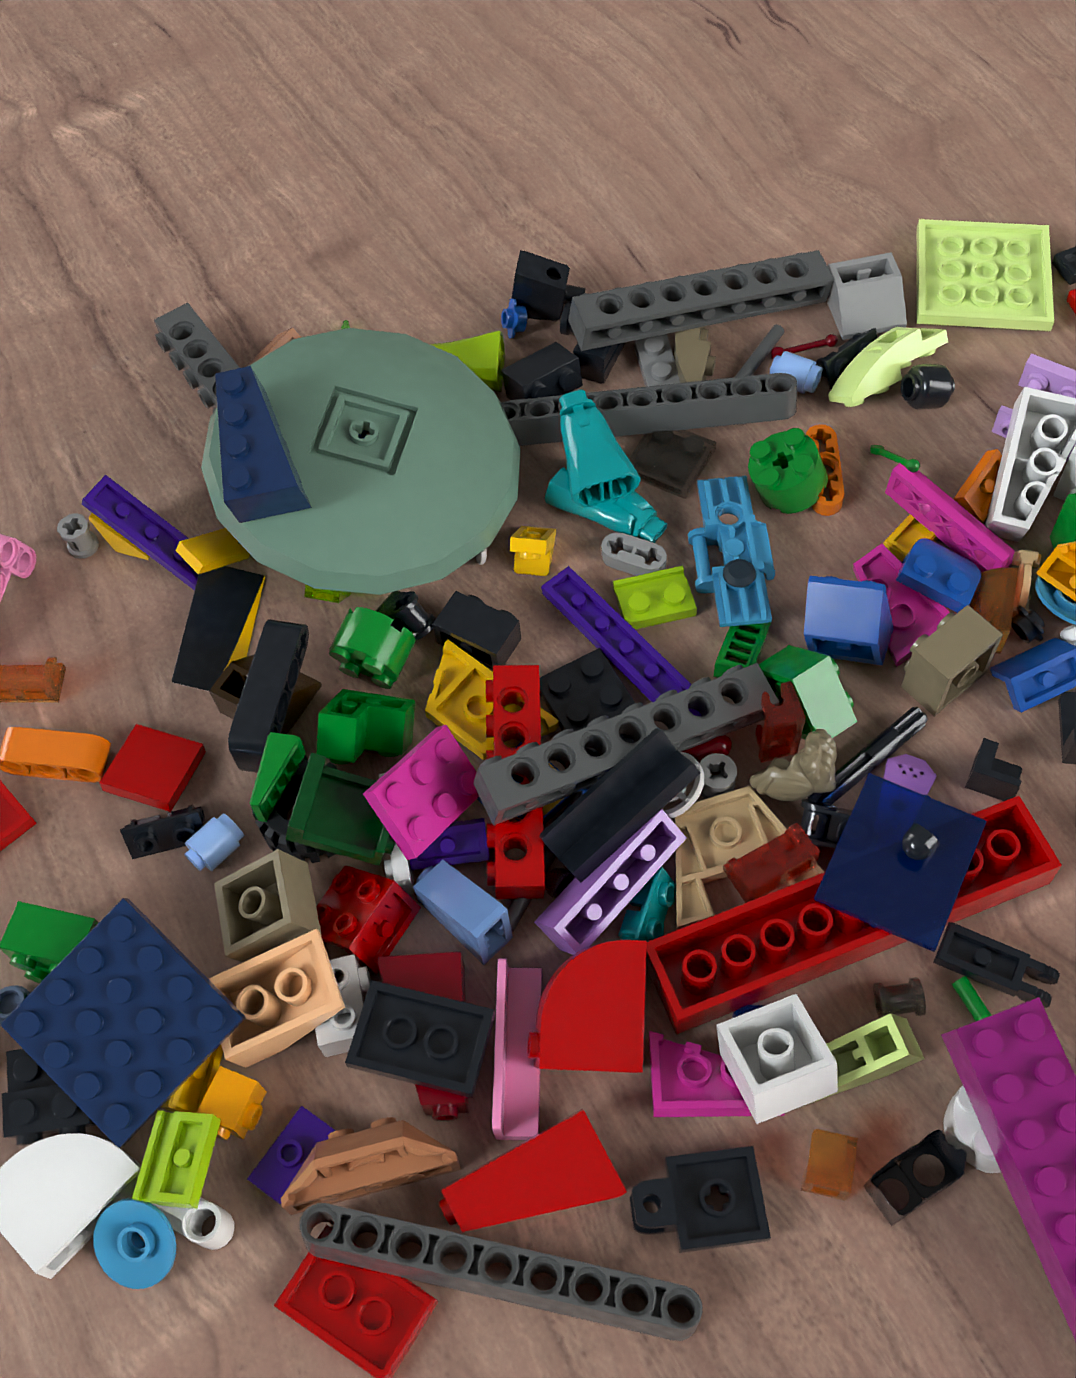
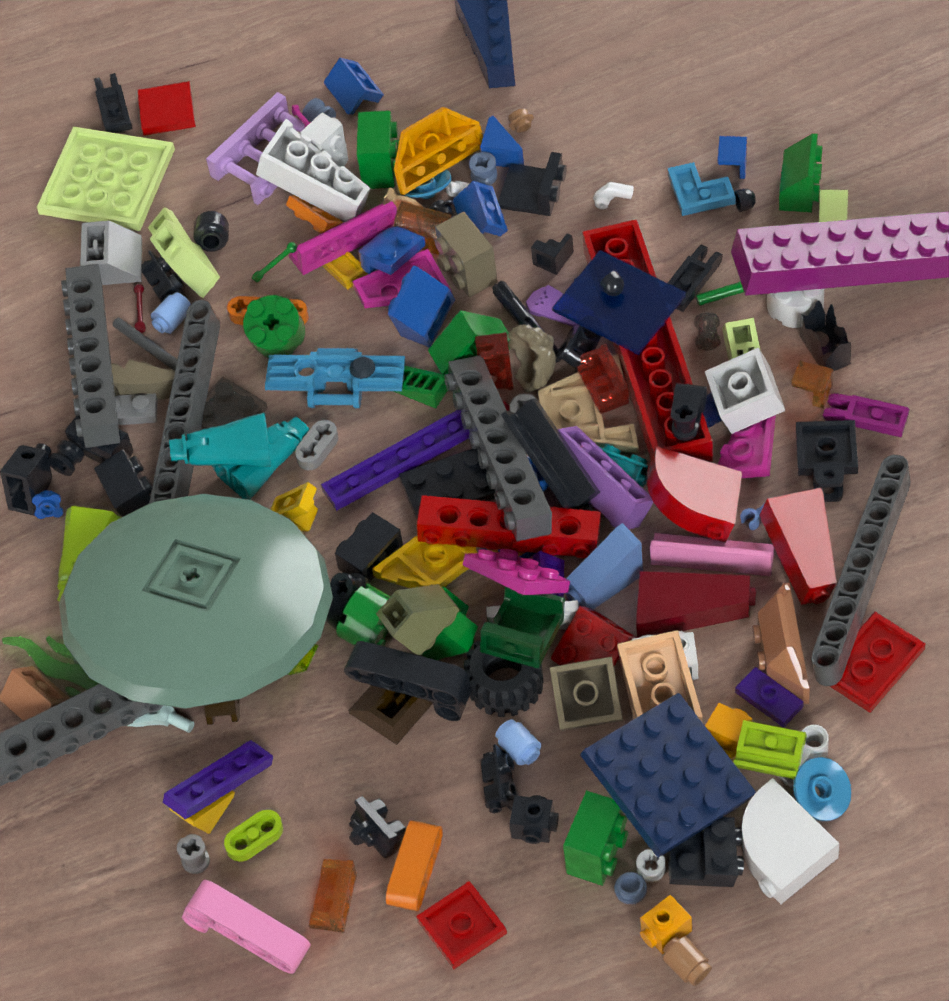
camera: 80 degrees left, 5 degrees down
red tile [99,724,206,812] -> none
black sticker [172,566,265,691] -> none
yellow tile [176,528,250,574] -> none
dark blue wedge [215,366,312,523] -> none
green slope [249,732,306,822] -> none
black plate [345,980,496,1098] -> none
lime plate [613,566,697,630] -> none
none -> lime plate [224,810,283,862]
none -> black hips [349,796,406,859]
none -> olive slope [376,584,460,656]
none -> black brick [509,795,559,844]
none -> black piece [671,383,707,441]
none -> medium blue hand [740,503,765,530]
none -> magenta hinge [822,393,910,438]

